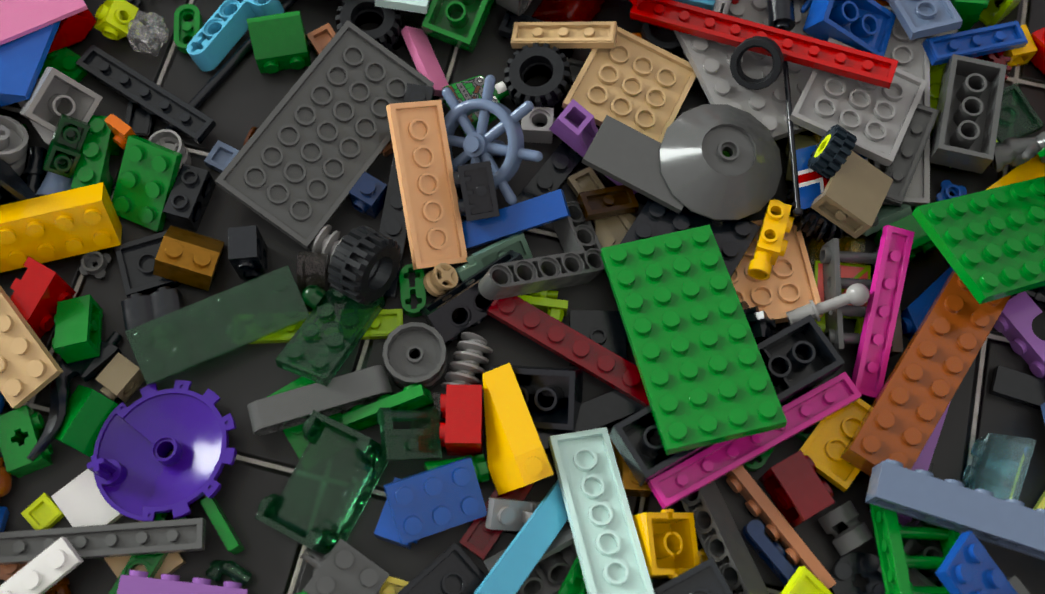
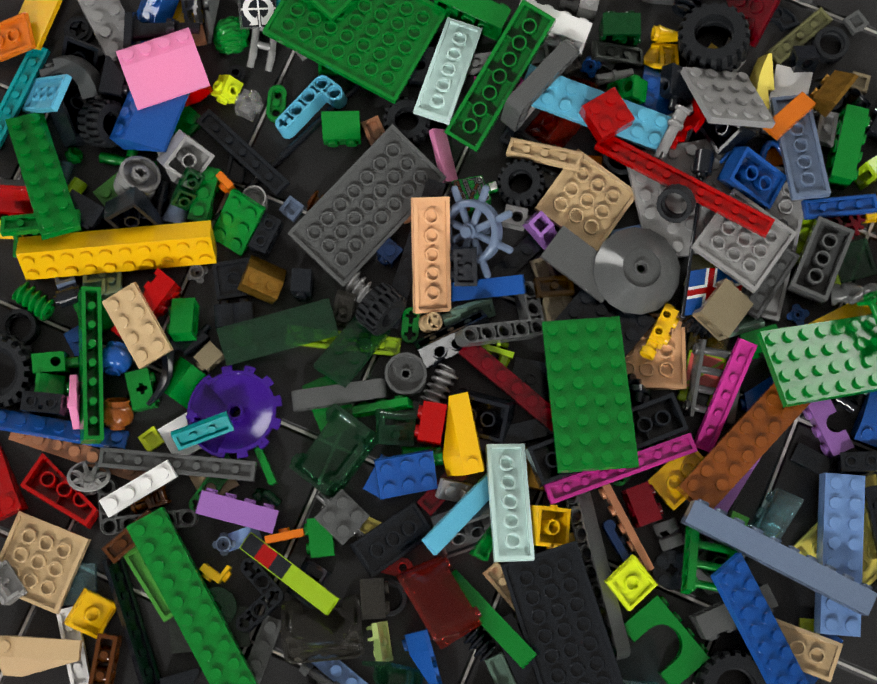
camera: 10 degrees right, 10 degrees up
dark green hinge [302,285,327,309] -> none
light grey pin [786,283,870,325] -> none
black wheel [807,124,857,179] -> none
none -> teal plate [171,411,234,451]

